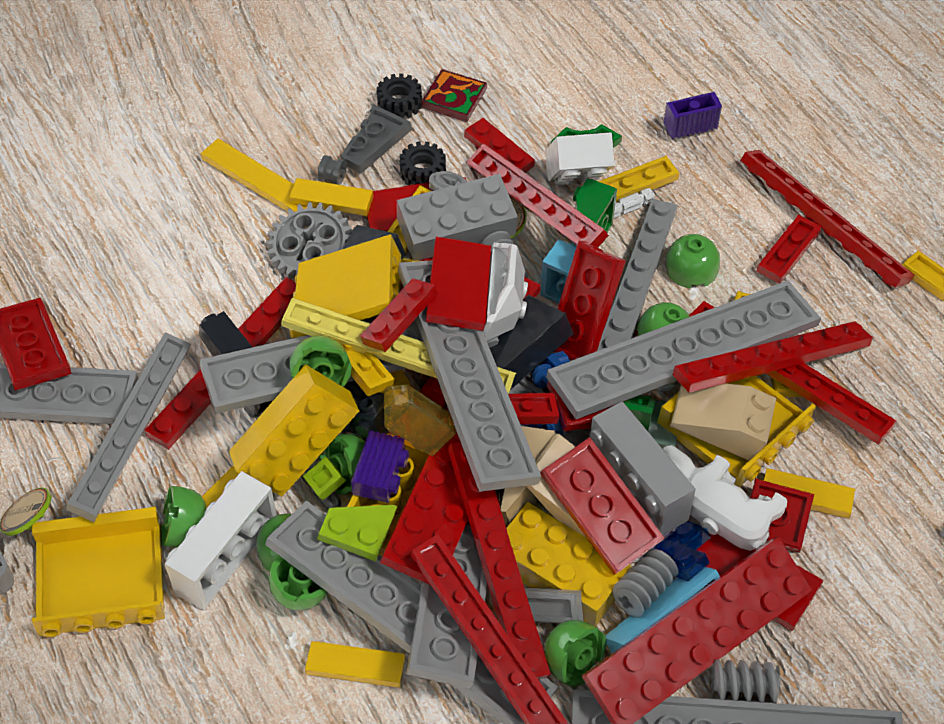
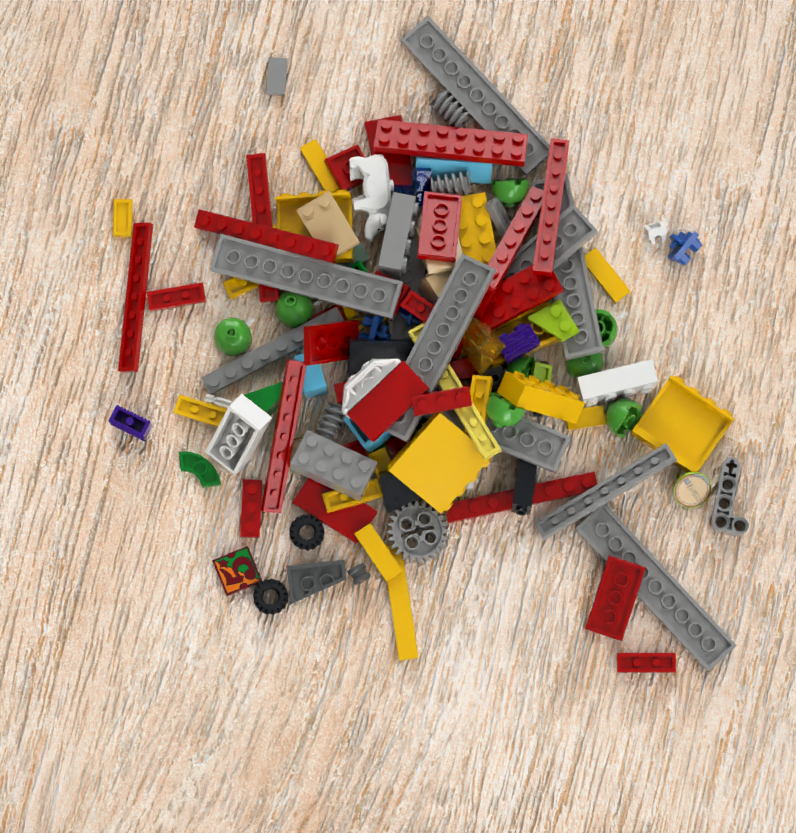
camera: 135 degrees left, 25 degrees up
light grey gear [429,171,468,191] -> none

